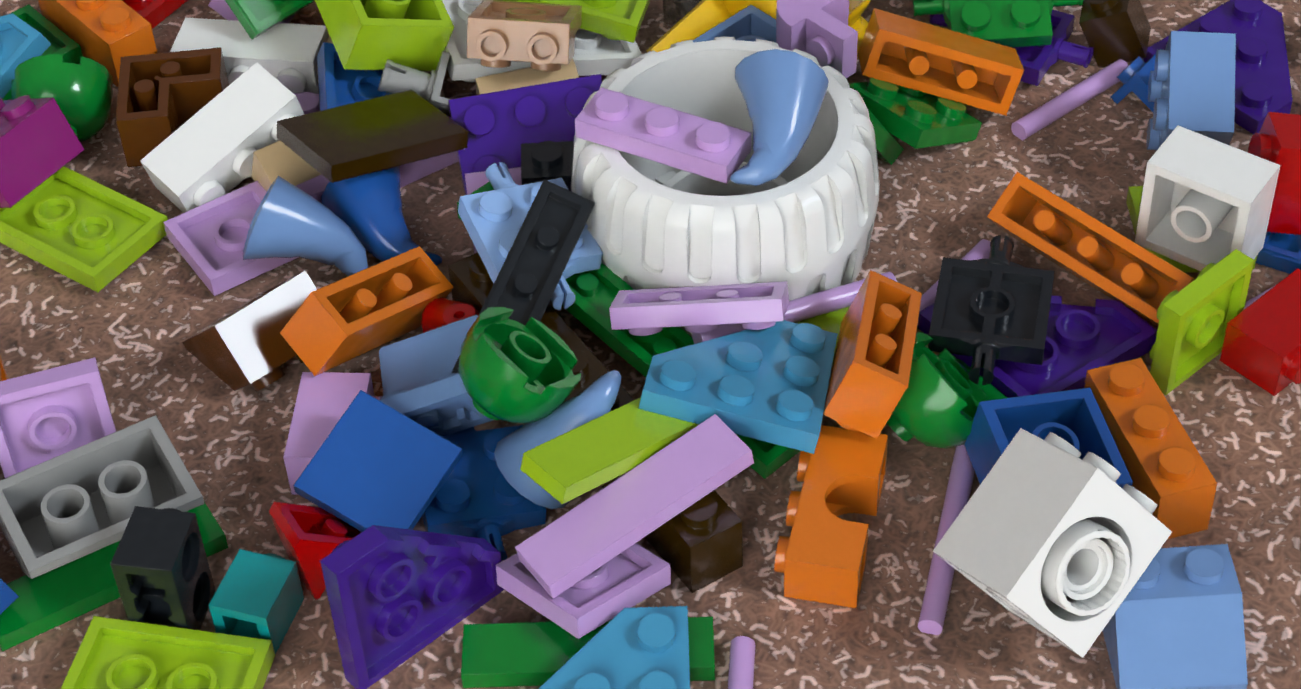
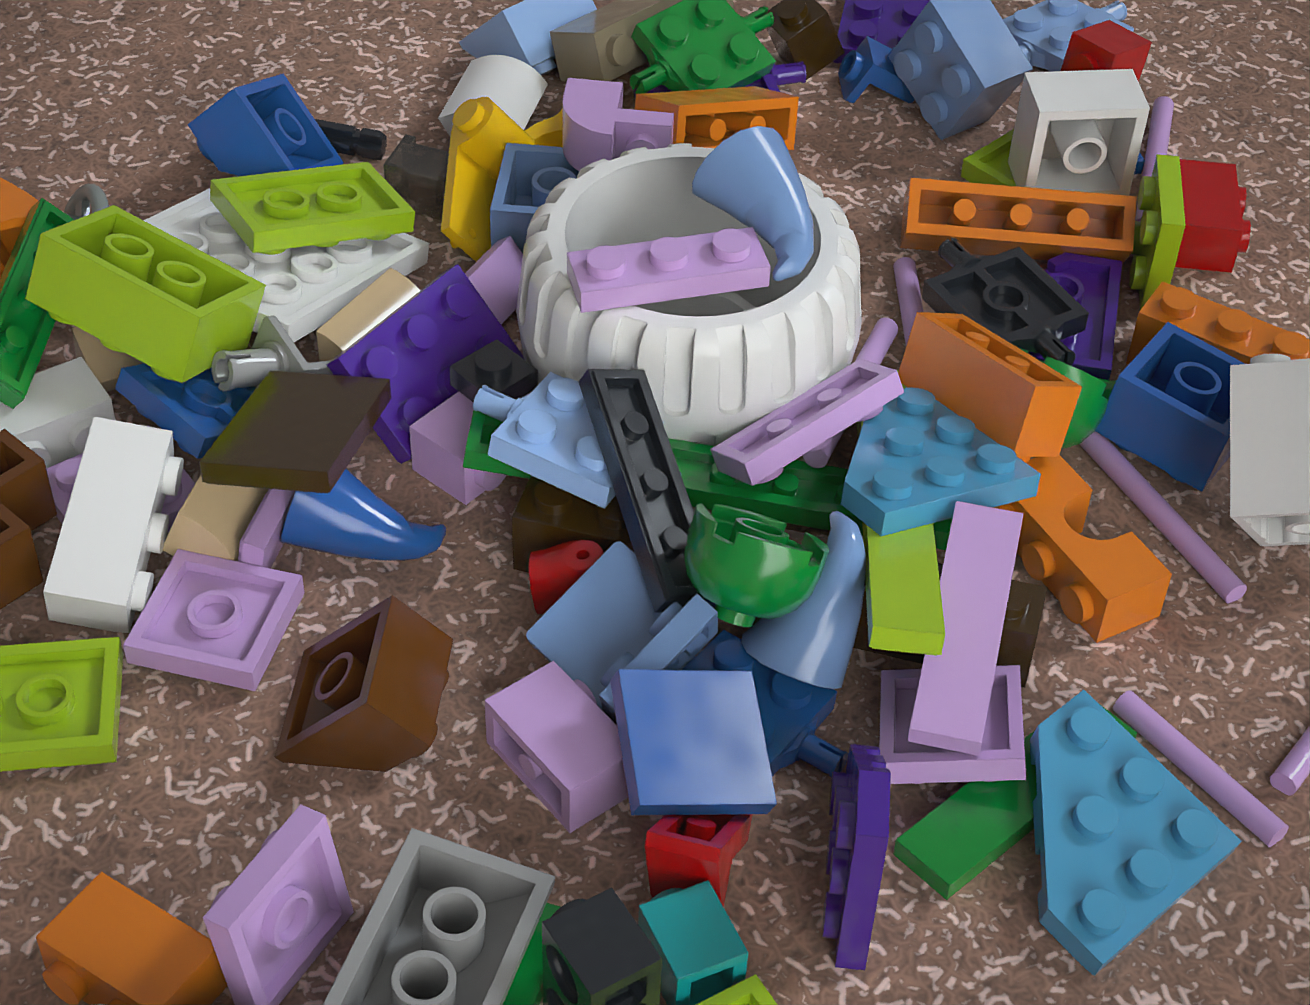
camera: 45 degrees left, 0 degrees up
medium blue hat [243,176,368,277] -> none
orange brick [280,246,454,376] -> none
medium nougat plate [467,0,582,71] -> none
lavender bar [1011,59,1128,140] -> none

